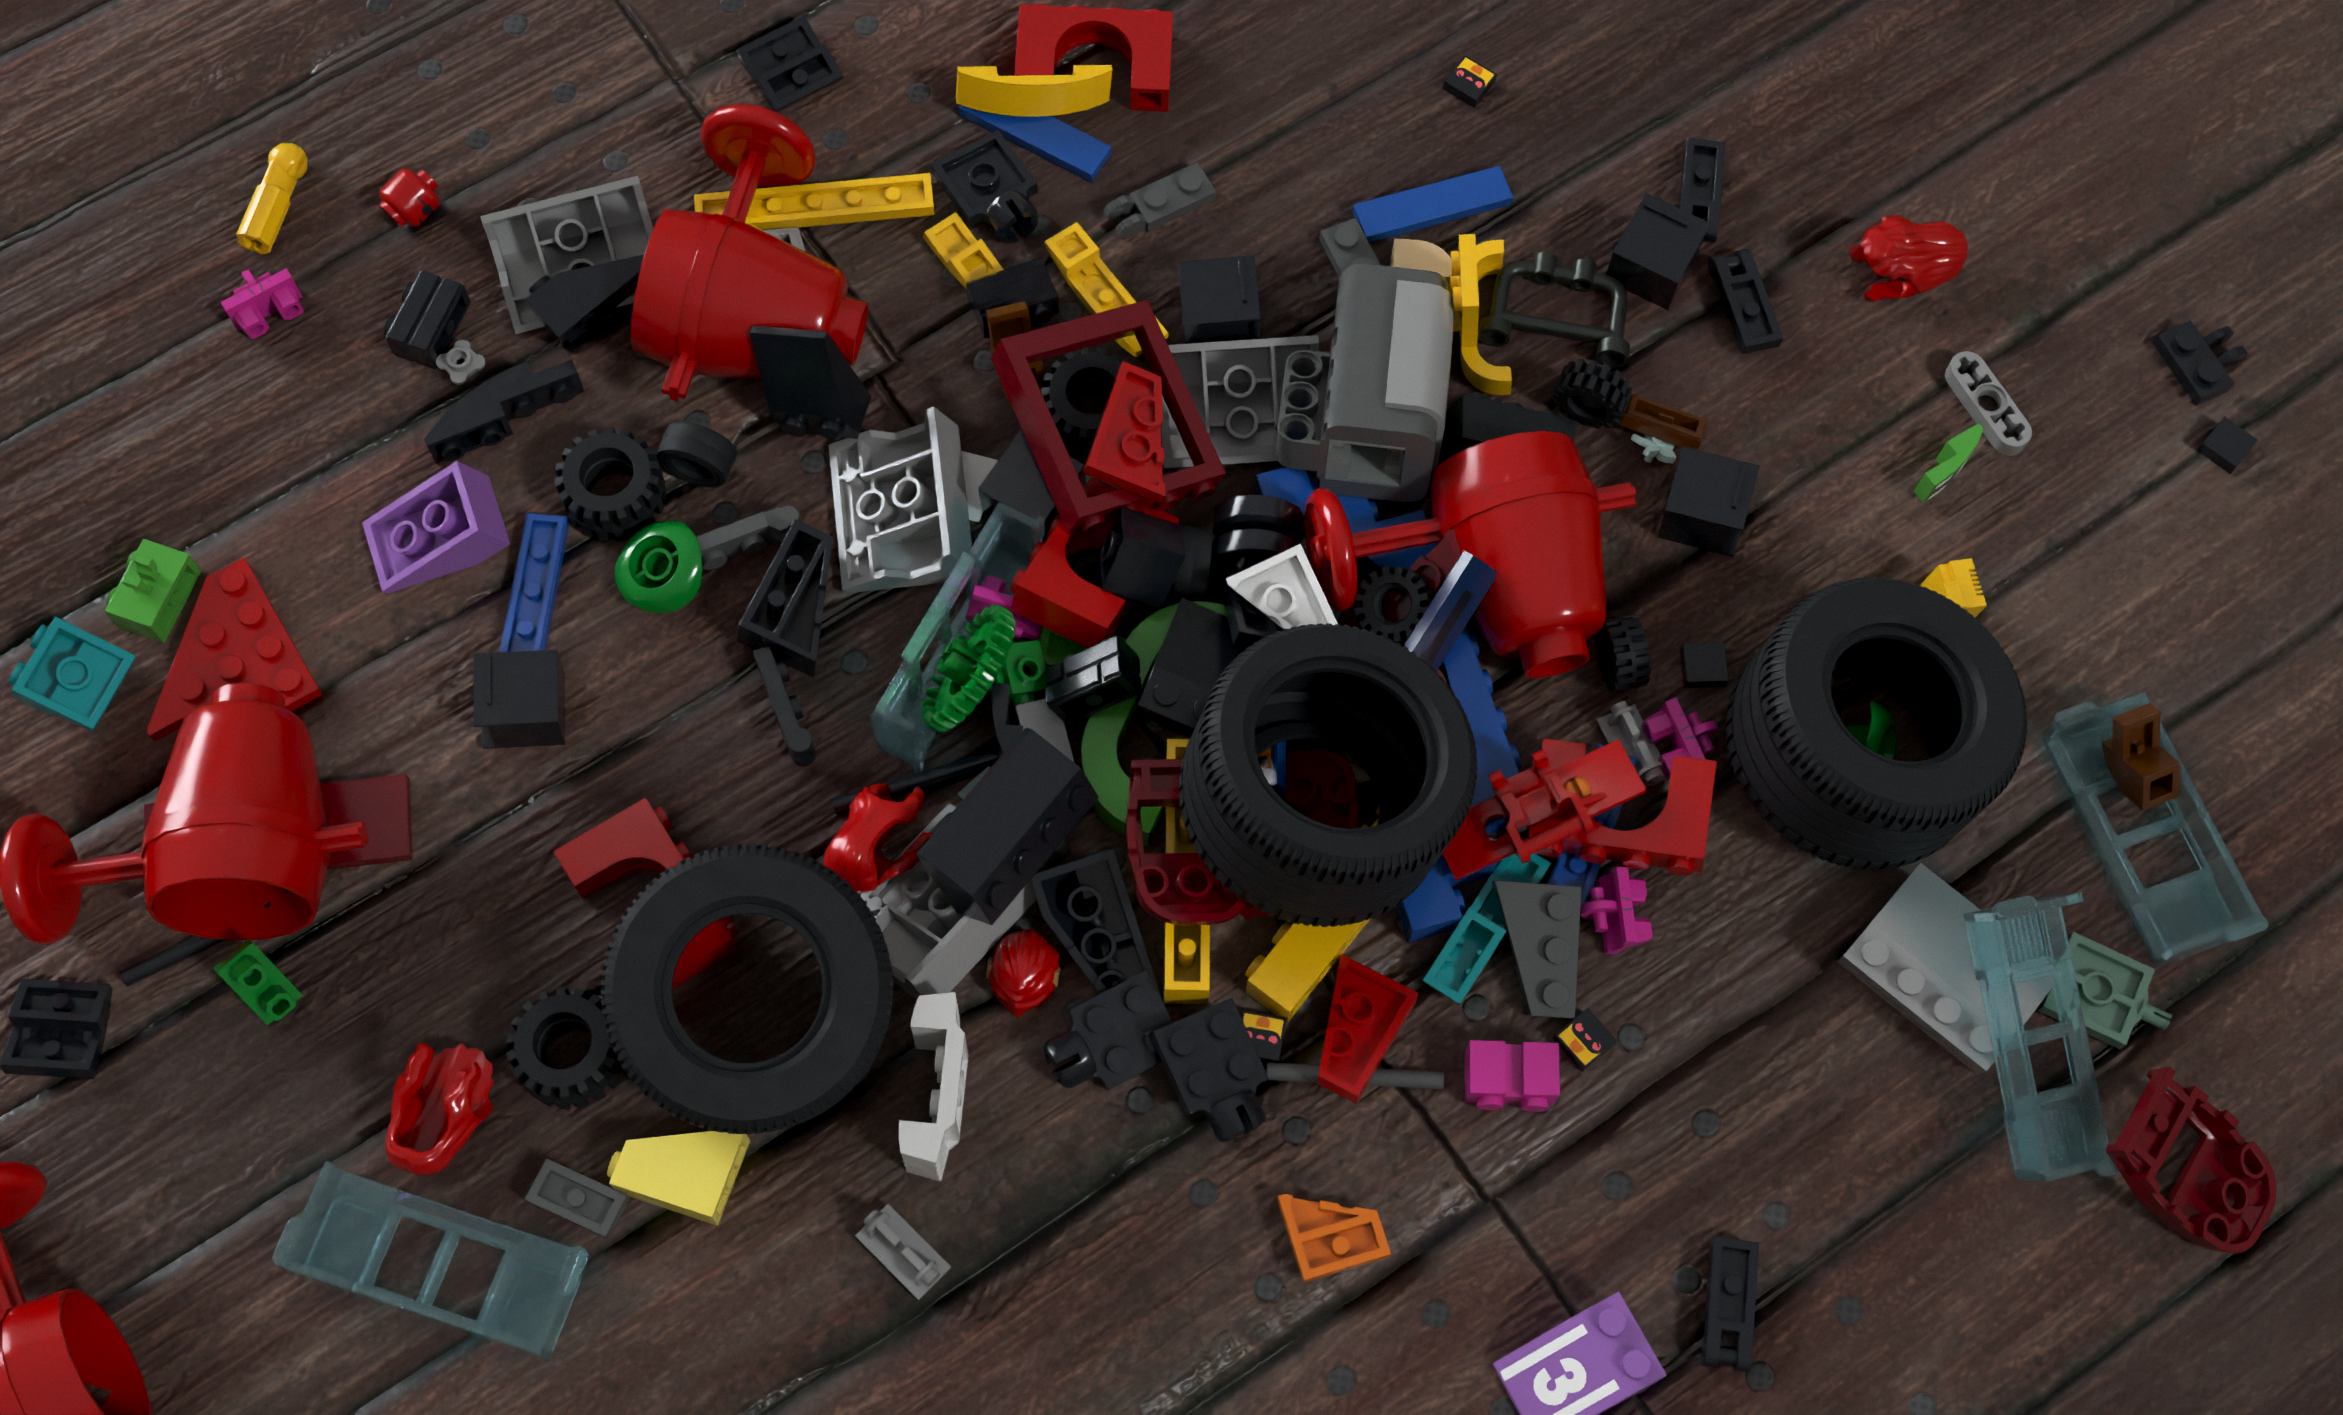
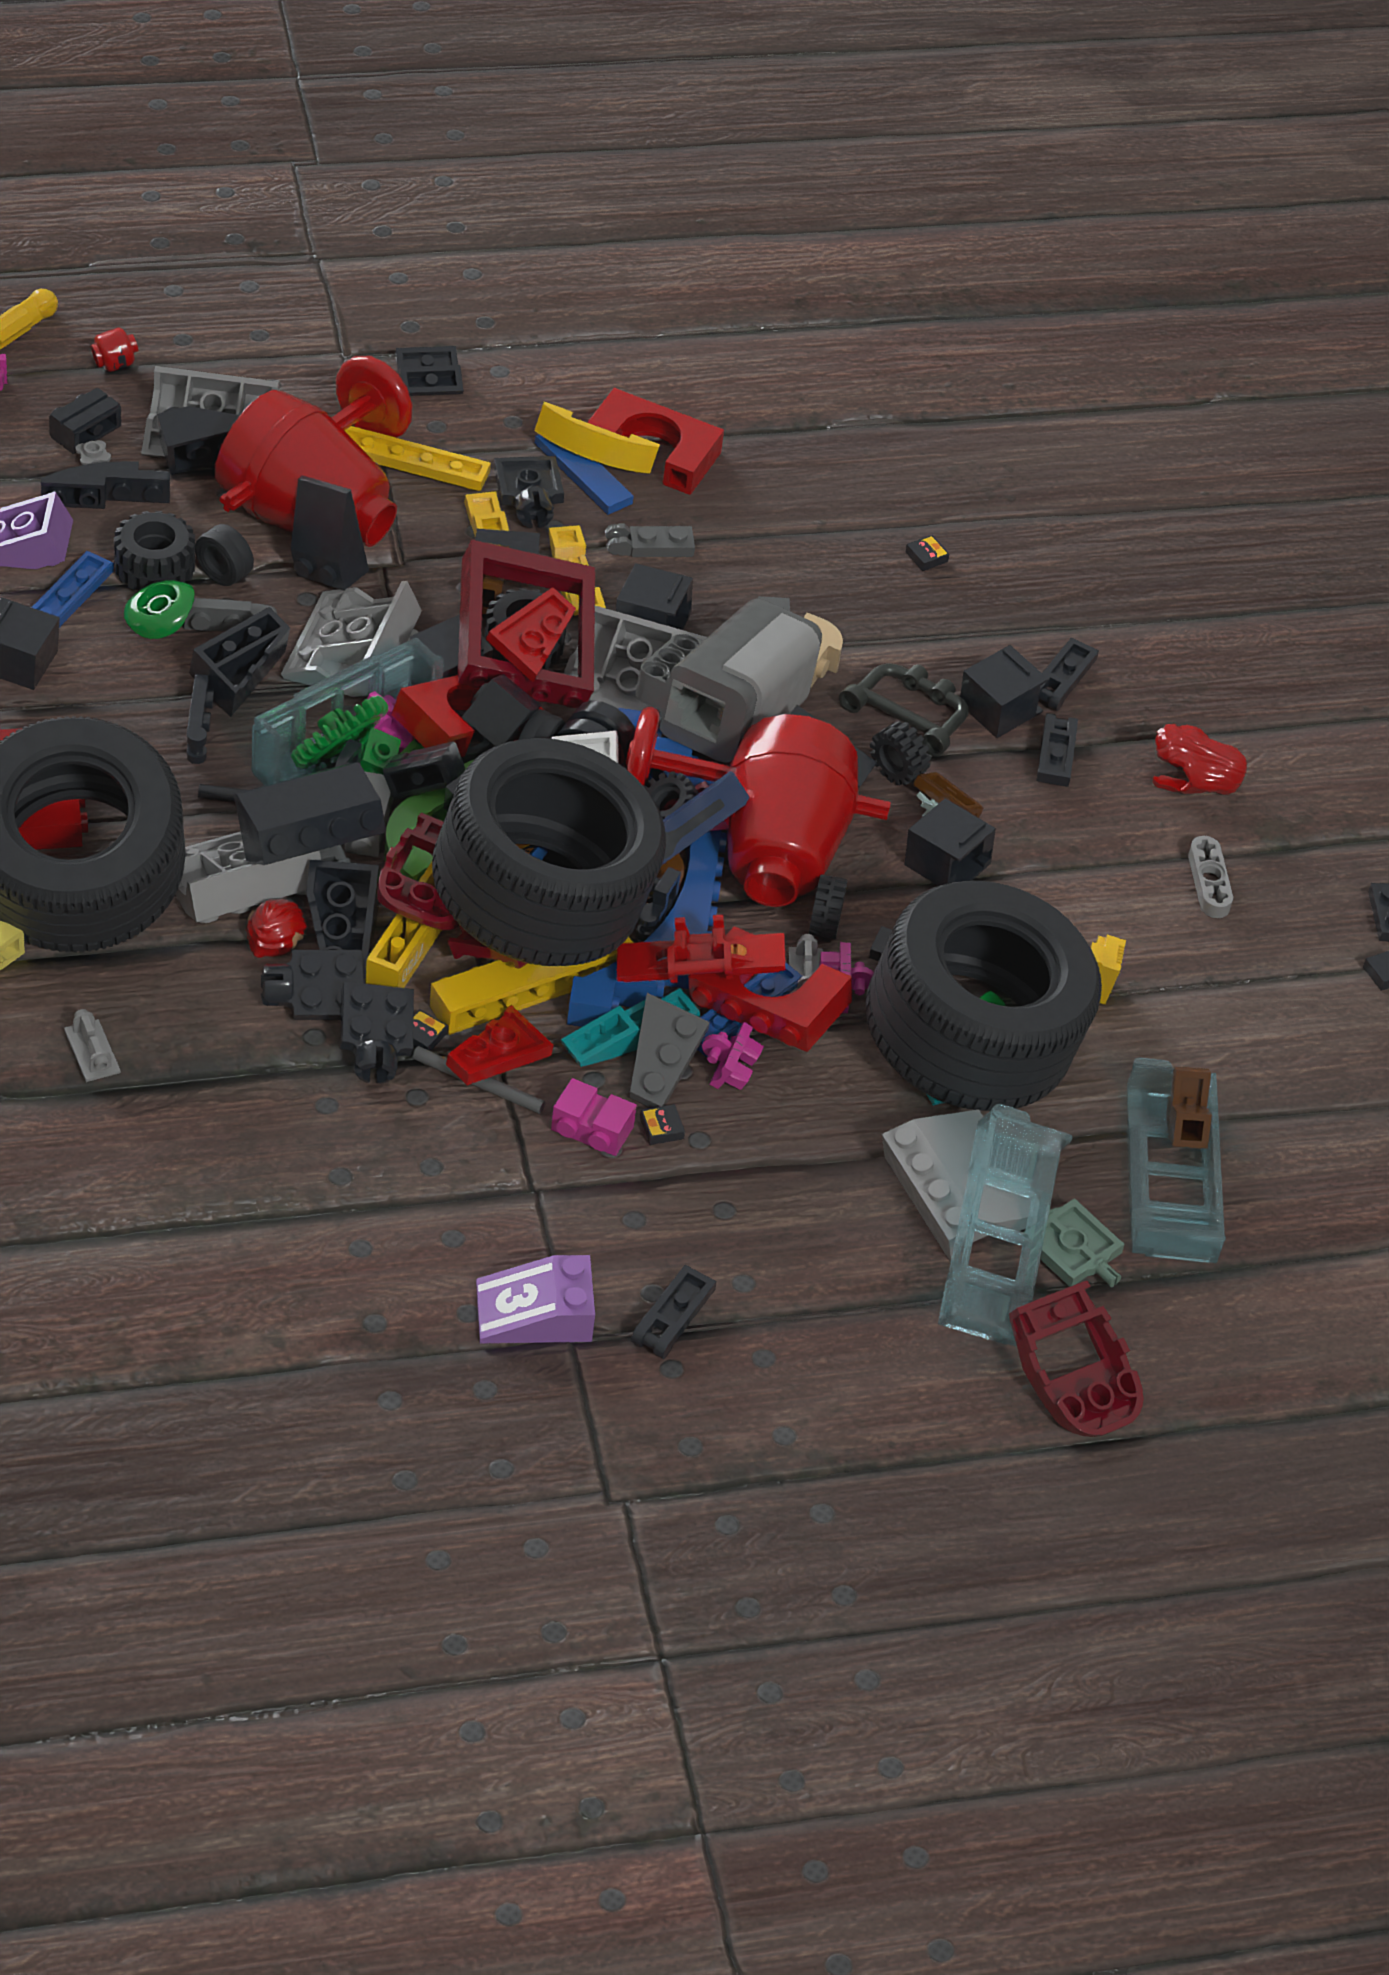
camera: 20 degrees right, 20 degrees down
red hair [824,783,933,894] -> none
white plate [899,992,969,1181] -> none
orange wing [1277,1194,1391,1283] -> none
blue tile [1352,166,1513,243] -> none
yellow piece [1450,234,1512,395] -> none
bright green slope [1914,423,1984,504] -> none

